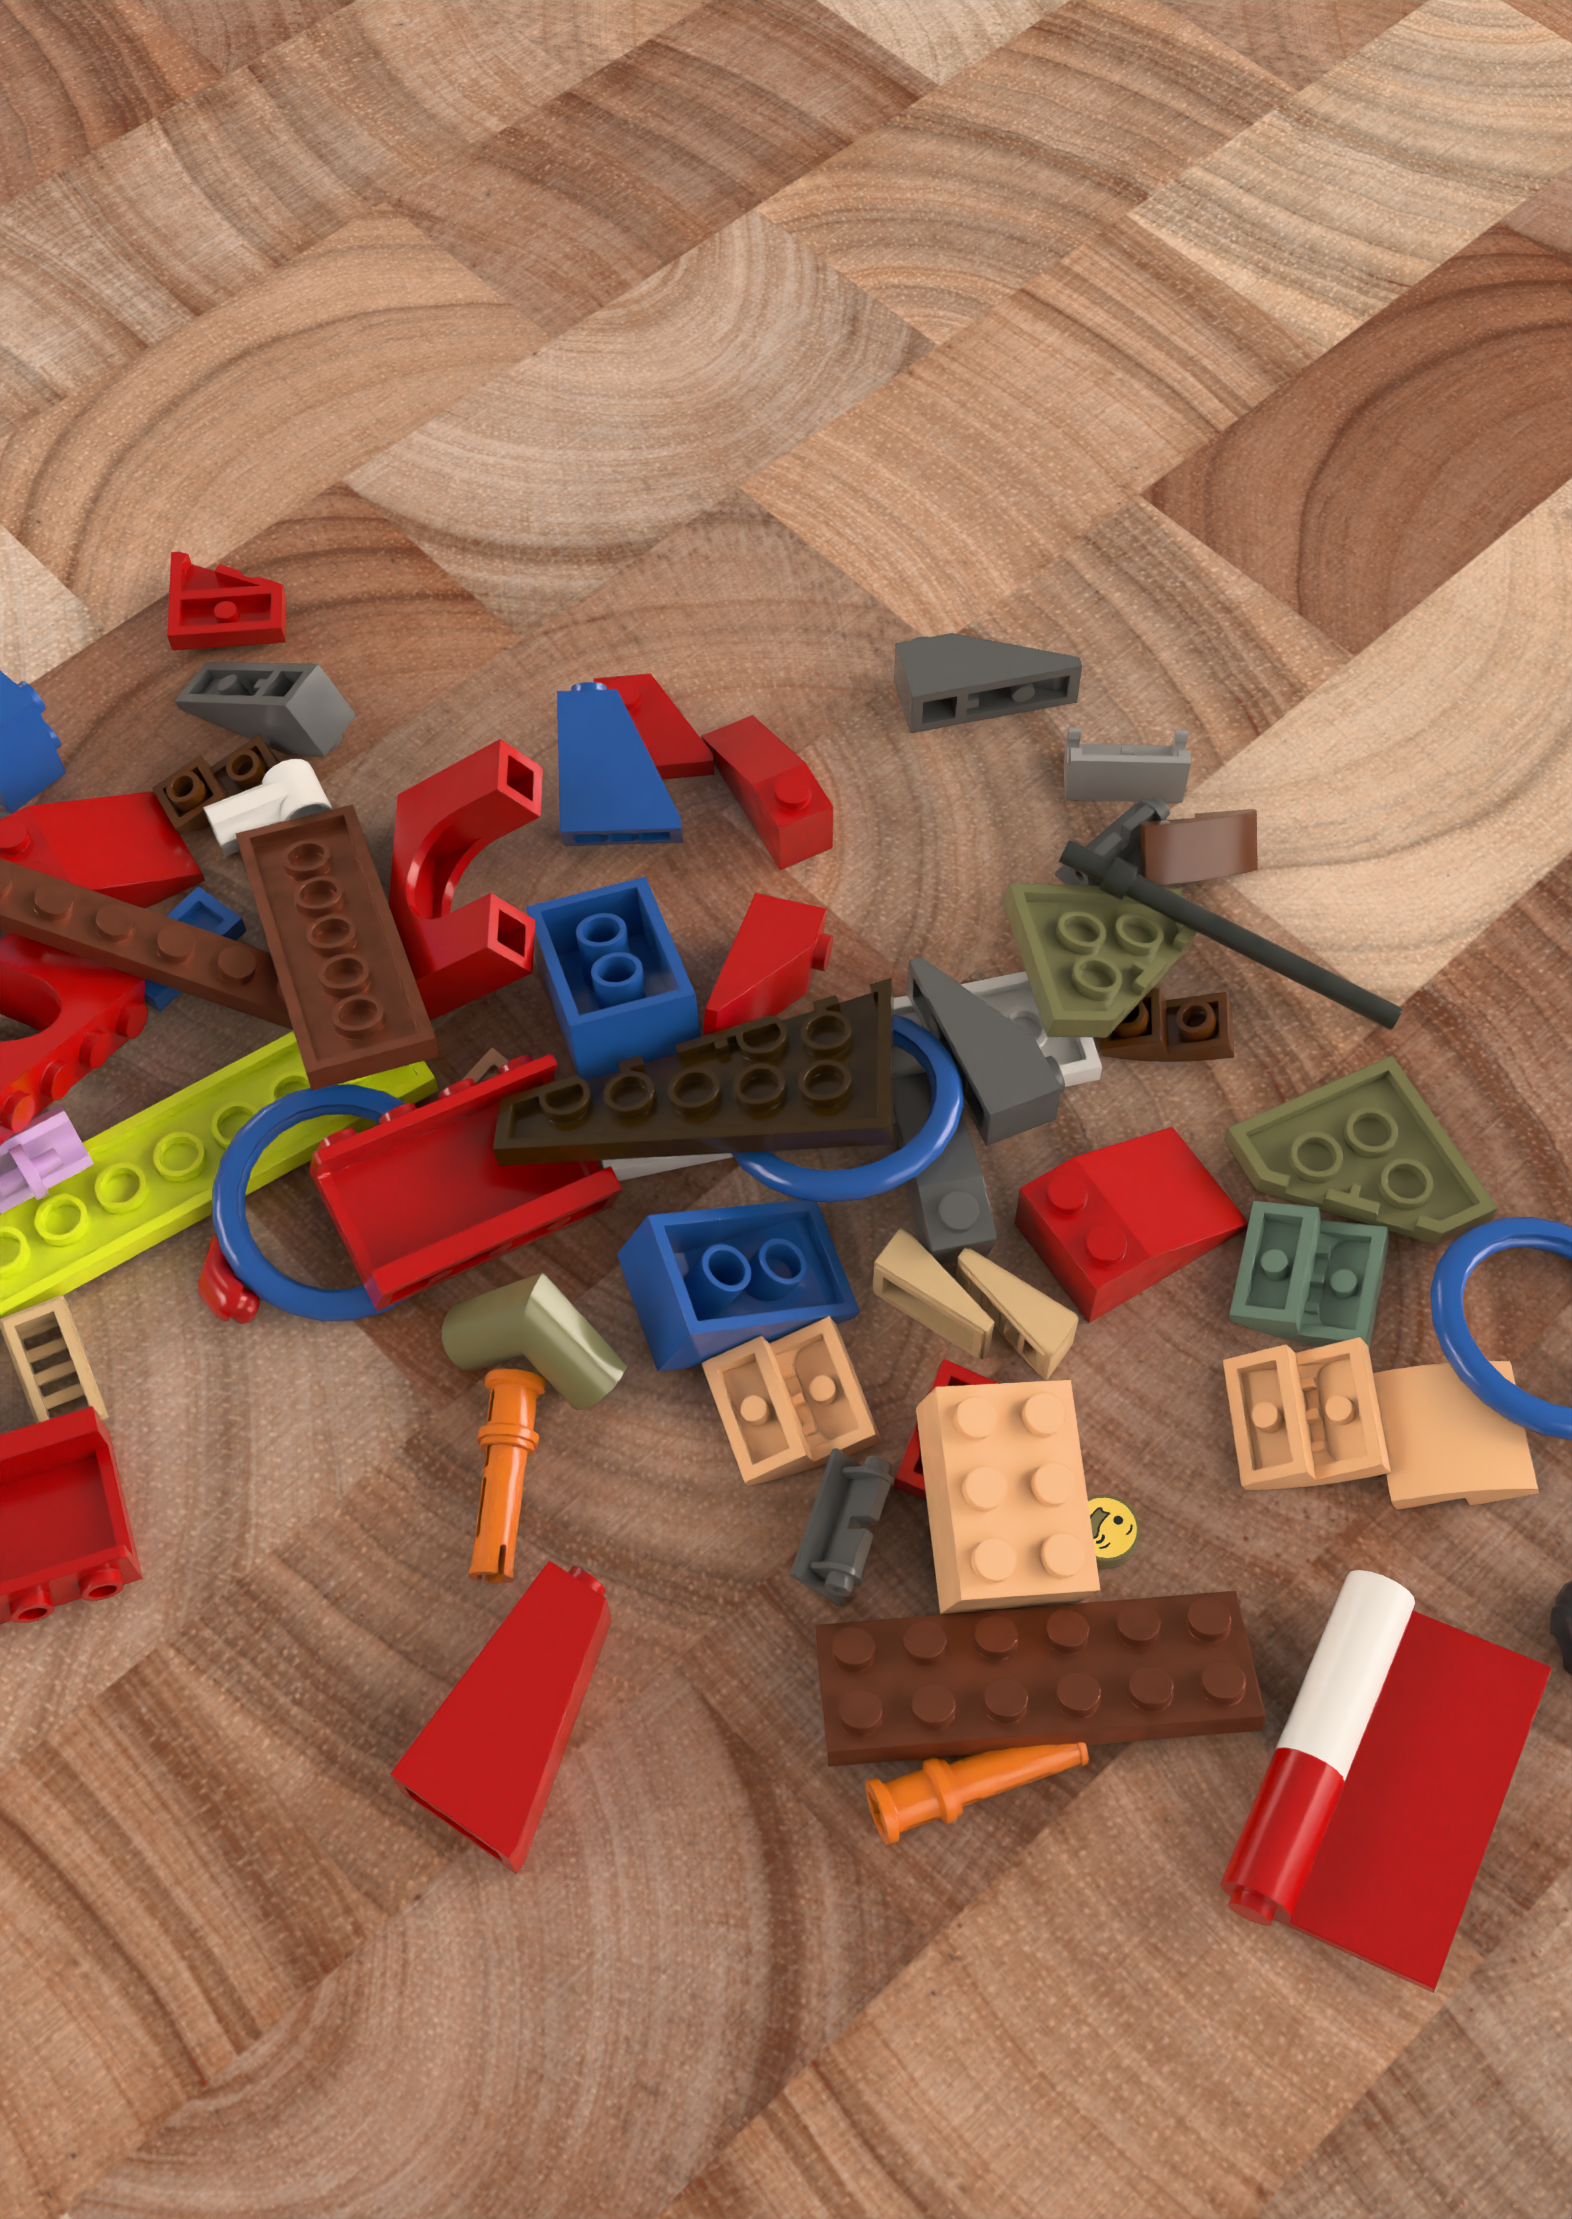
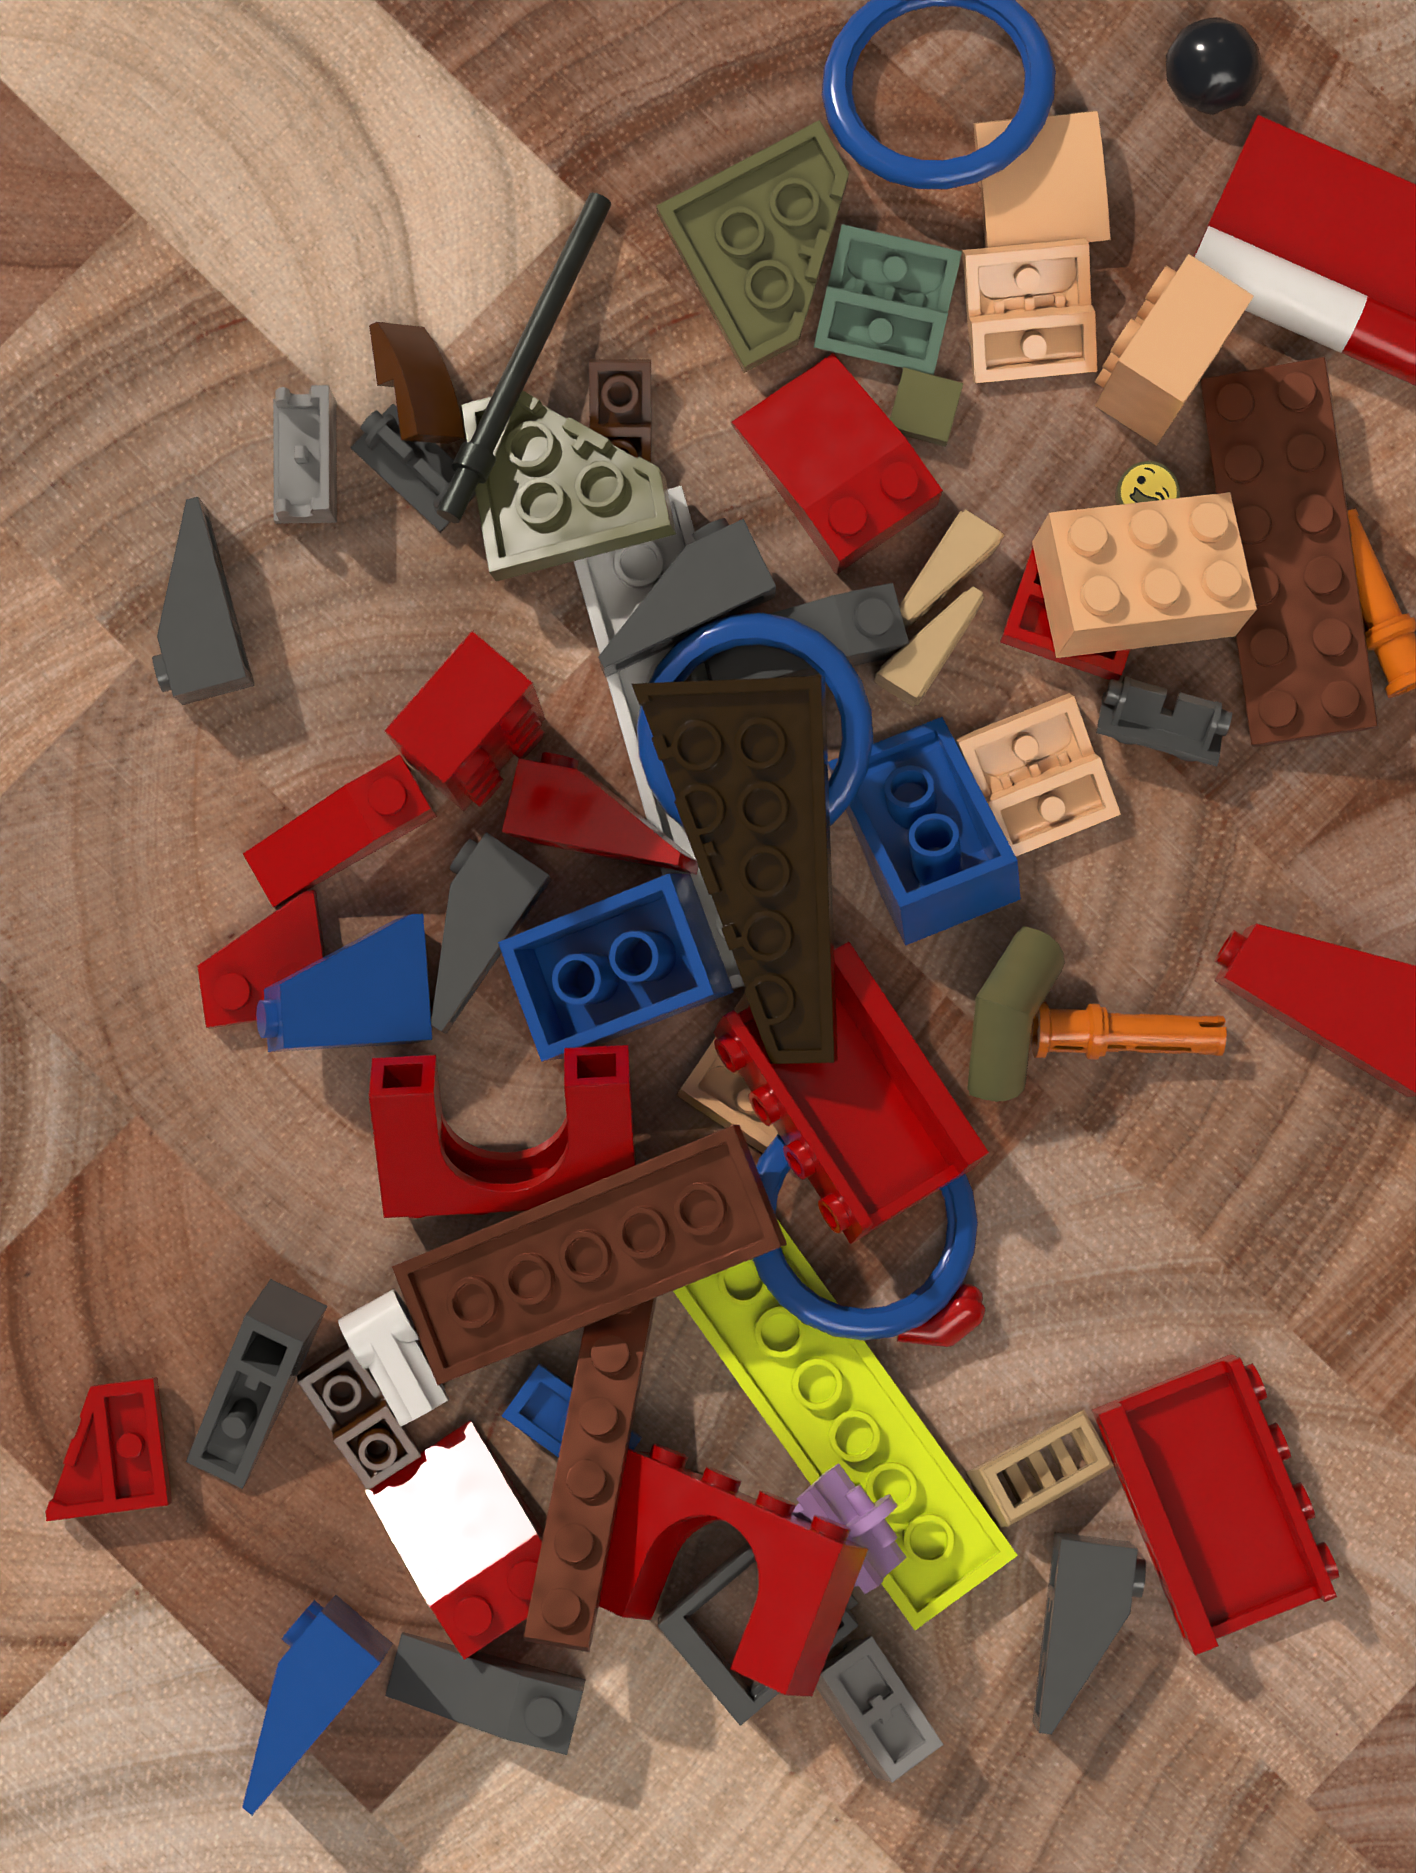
camera: 95 degrees left, 25 degrees up
none -> red brick [384,631,545,811]
none -> dark grey slope [431,832,551,1034]
none -> olive tile [890,367,963,447]
none -> light nougat brick [1095,254,1254,446]

